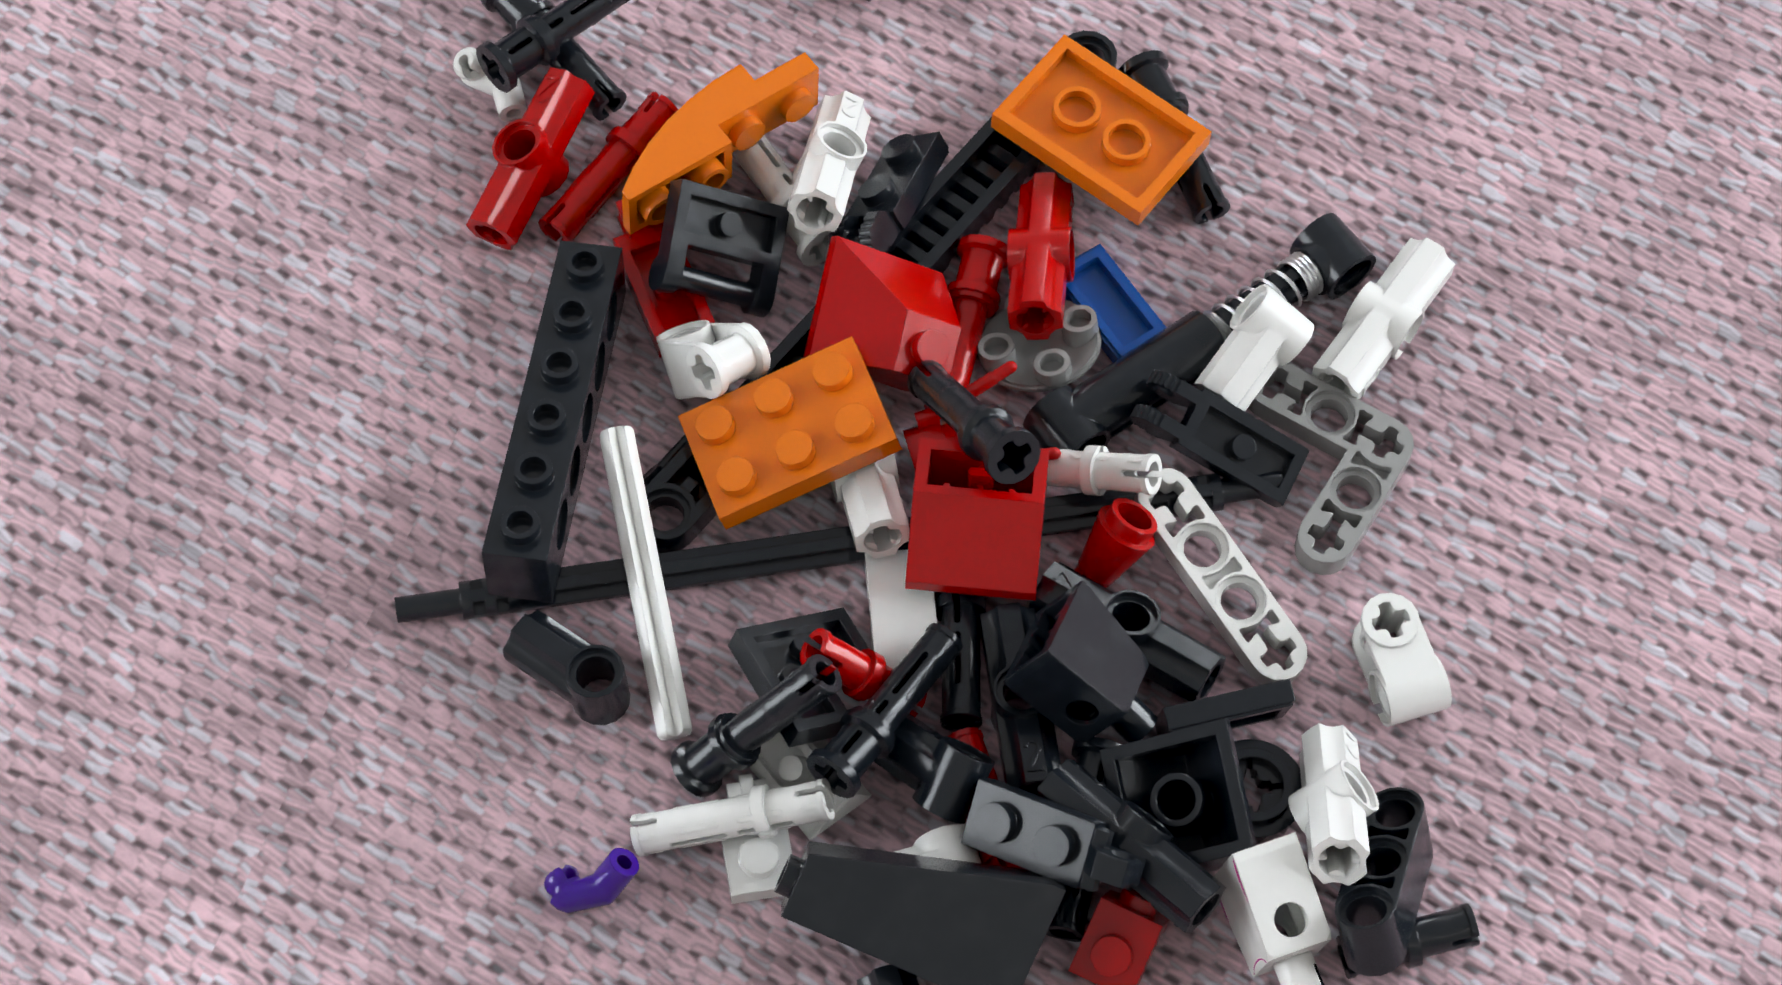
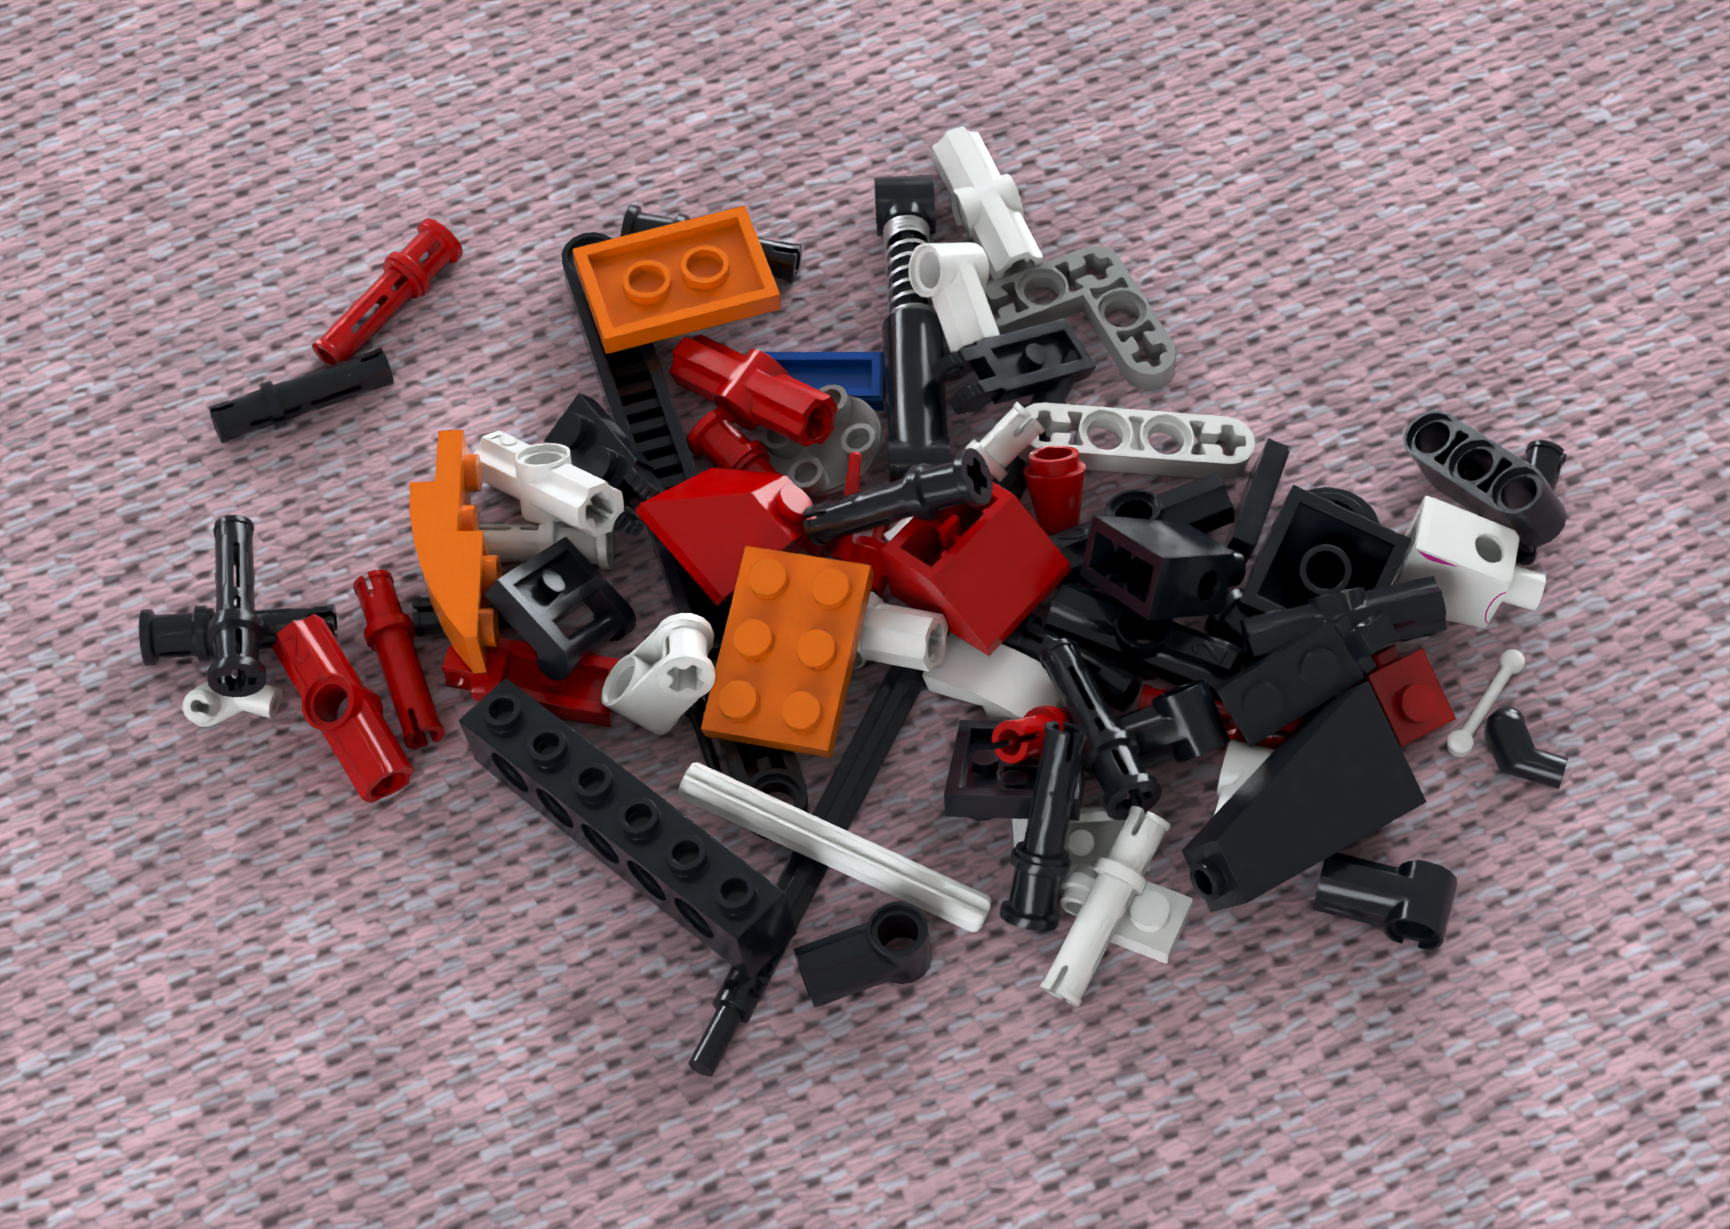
camera: 50 degrees left, 5 degrees down
dark purple arm [544,848,639,913] -> none
white piece [1288,723,1379,886] -> none
white piece [1351,593,1452,727] -> none

